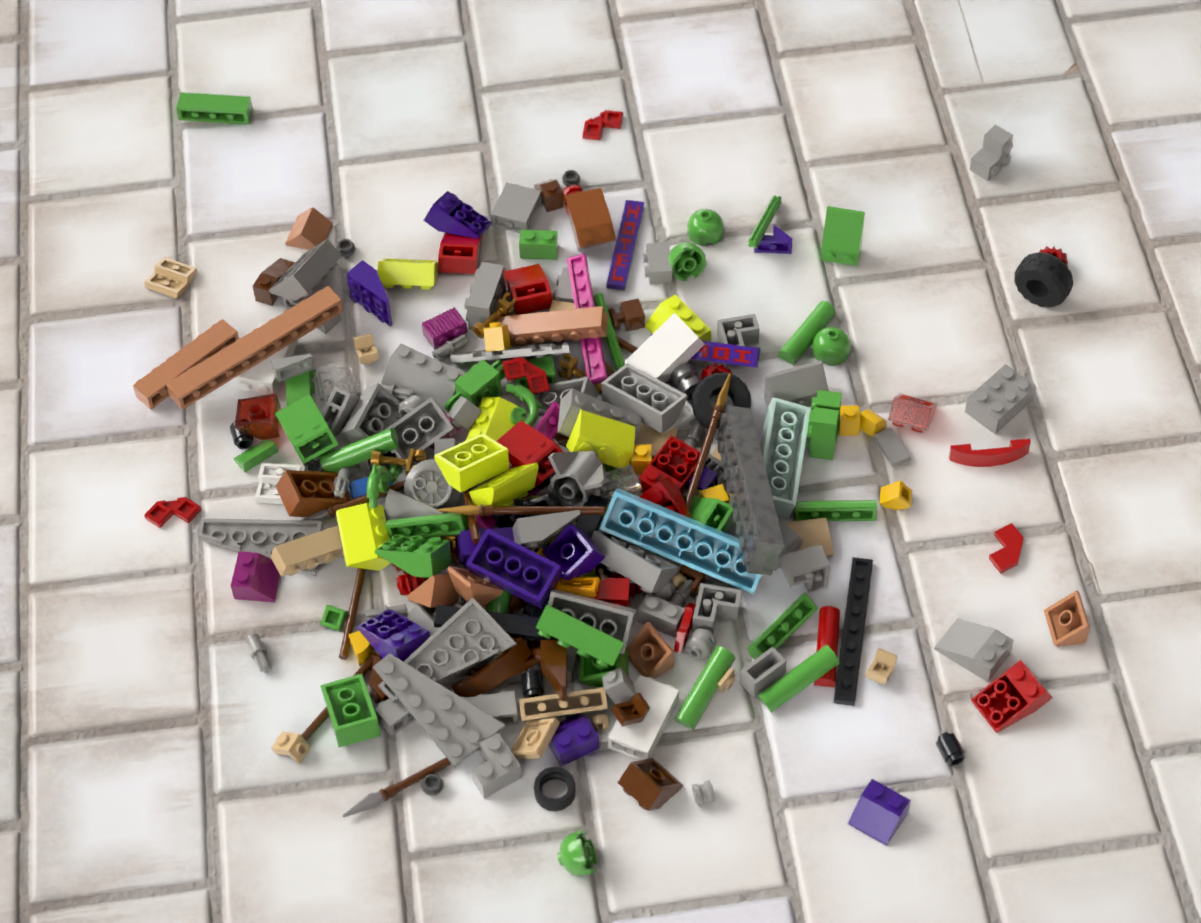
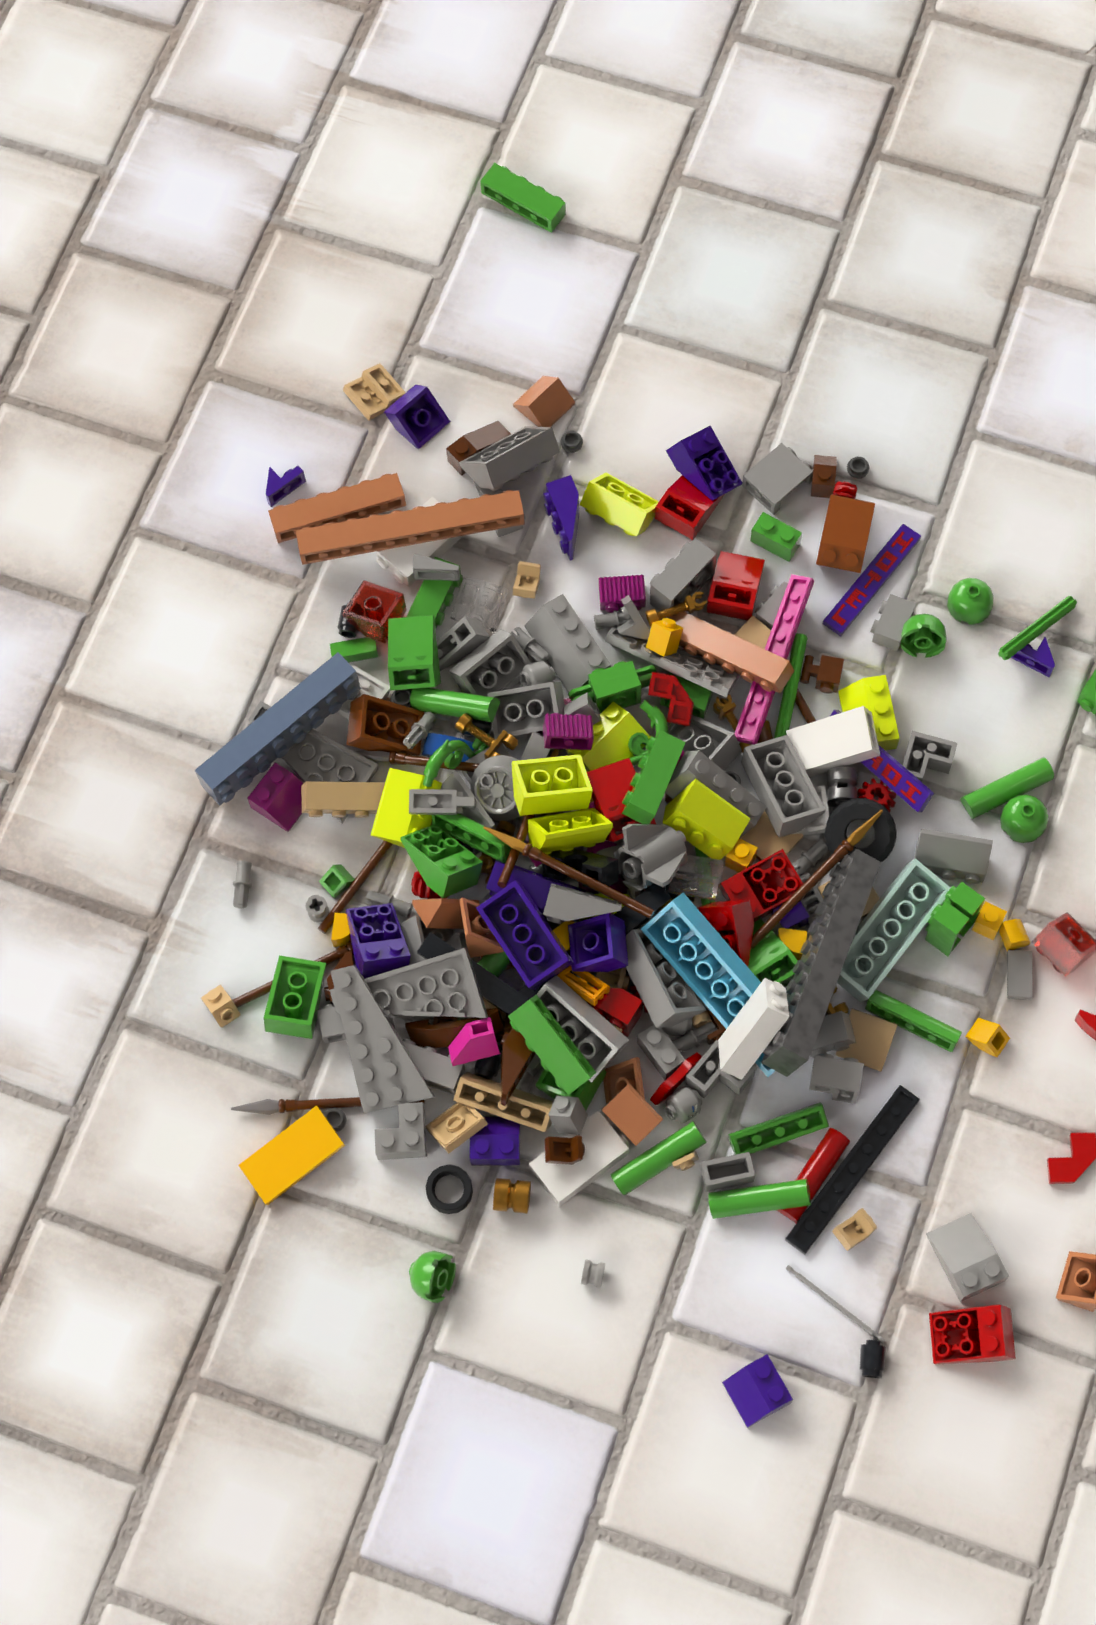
camera: 30 degrees right, 15 degrees up
red tile [144,497,202,528] -> none
red tile [582,110,623,140] -> none
tan hinge [592,715,609,732] -> none
reddish brown slope [618,758,684,811] -> none
none -> sand blue brick [195,652,361,806]
none -> yellow tile [238,1106,346,1205]
none -> dark purple slope [266,466,306,507]
none -> light grey bush [306,895,329,922]
none -> dark purple slope [384,384,451,449]
none -> light grey hinge [409,789,475,815]
none -> dark pink slope [448,1017,500,1066]
none -> pearl gold wheel [493,1178,531,1214]
none -> magenta brick [543,713,594,750]
none -> nougat slope [601,1084,663,1146]
none -> light grey slope [617,595,650,640]
none -> bright green brick [622,730,686,824]
none -> white brick [718,978,789,1080]
none -> light grey piece [786,1265,885,1344]

